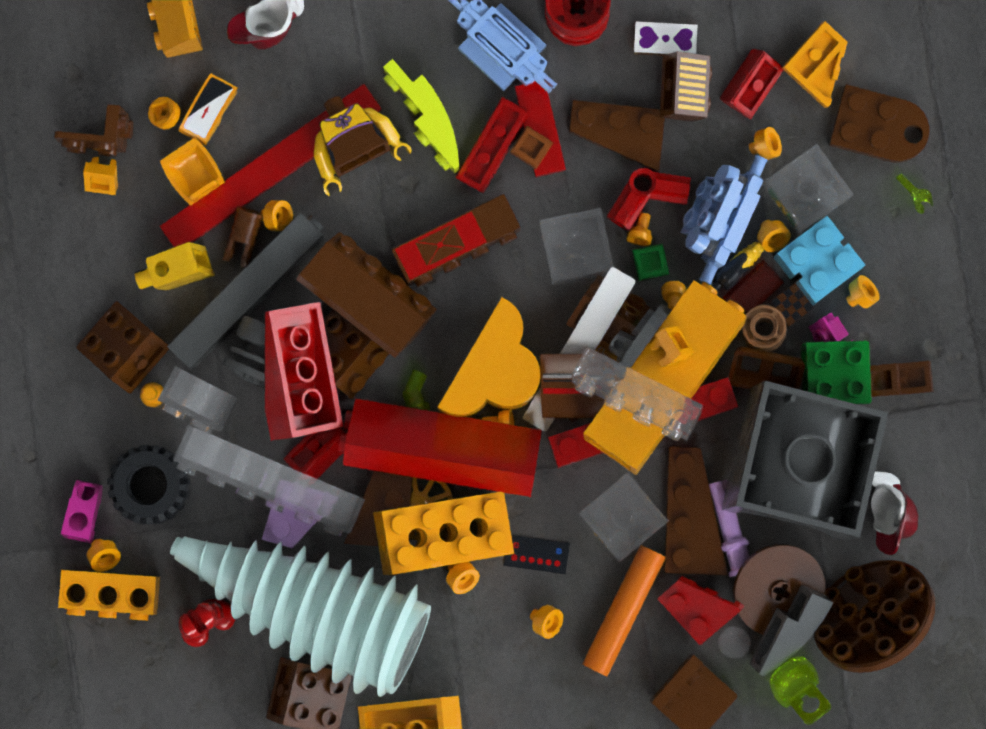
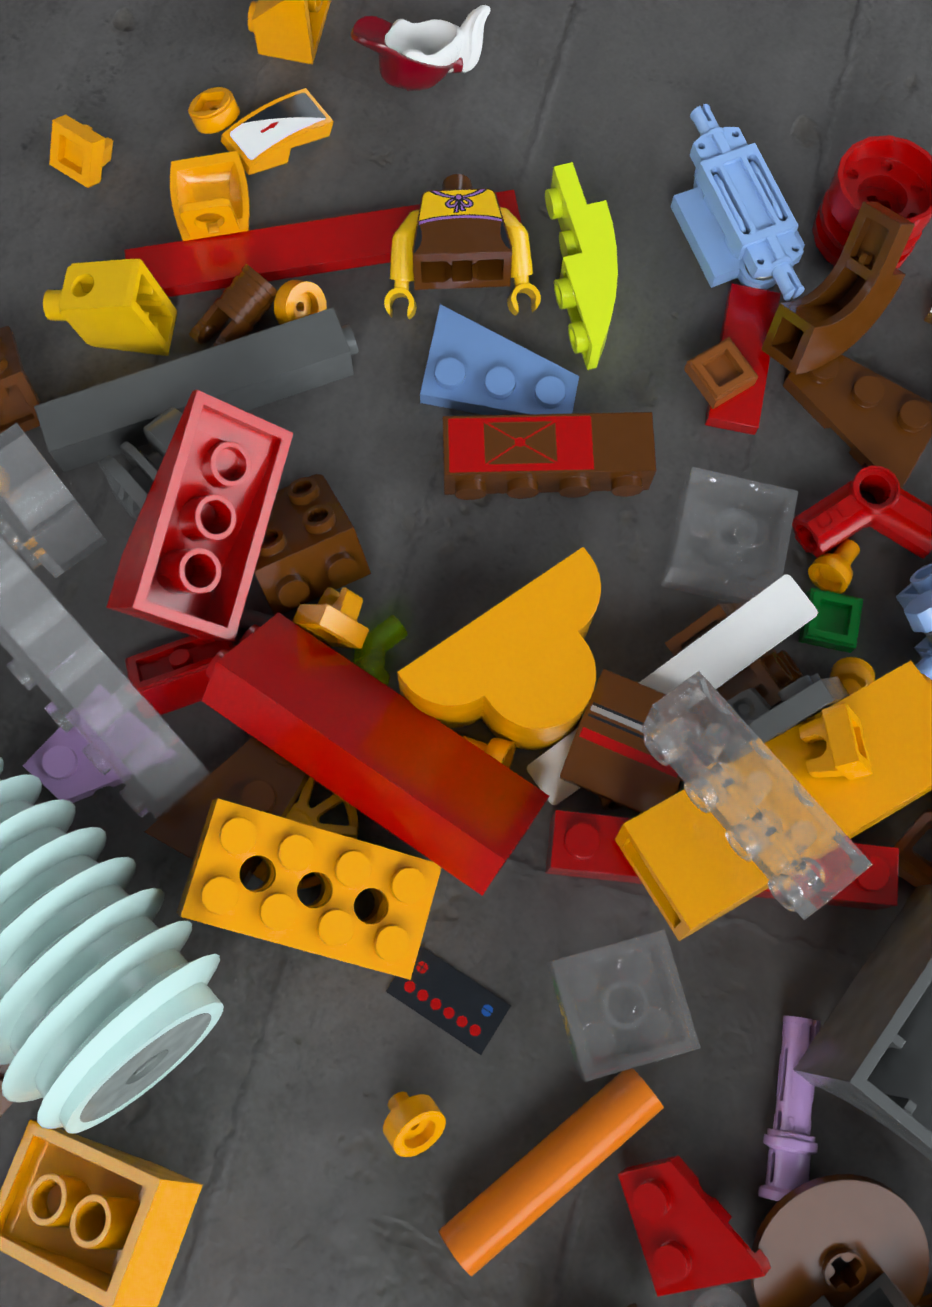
camera: 20 degrees right, 10 degrees down
reddish brown bracket [54,104,134,157] -> none
reddish brown slope [296,232,437,358] -> none
light orange tile [446,562,480,594] -> none
red tile [455,97,530,194] -> none
reddish brown wing [664,447,728,575] -> none
none -> light orange tile [292,587,370,649]
none -> medium blue wing [420,304,579,415]
none -> reddish brown arch [761,202,915,374]

